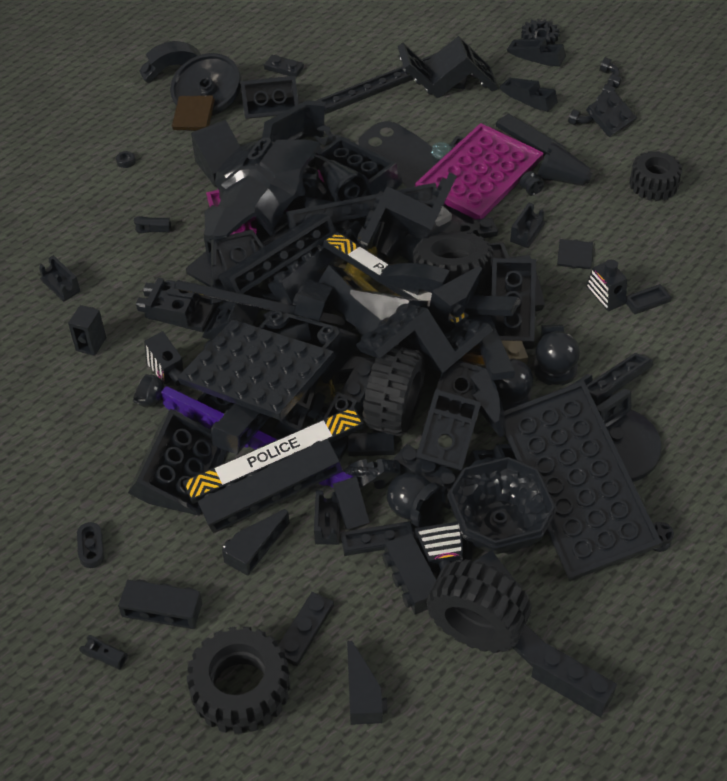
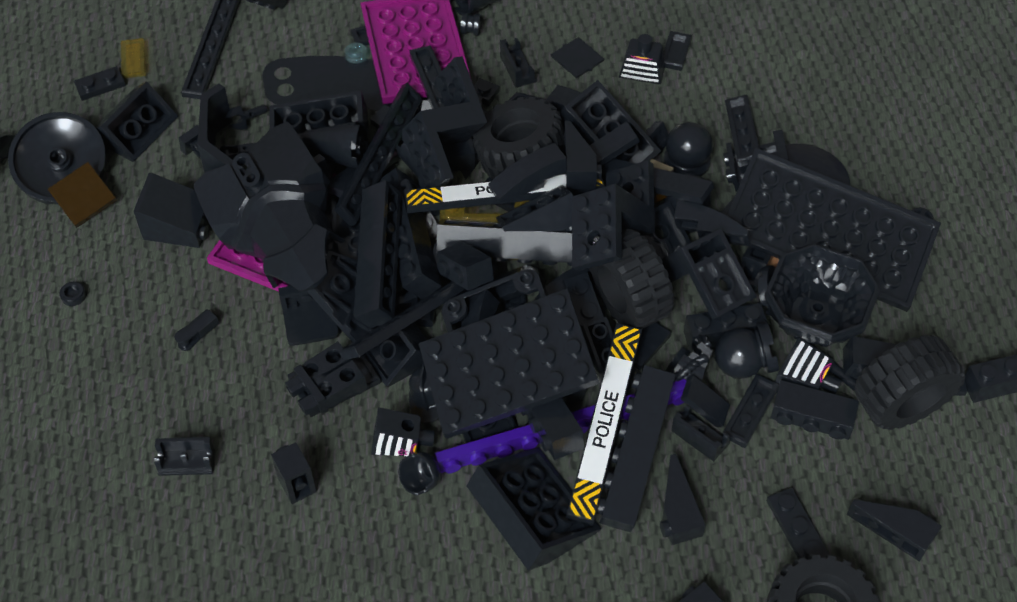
camera: 50 degrees left, 5 degrees up
none -> clear yellow tile [121,38,146,79]
none -> black tile [409,45,444,109]

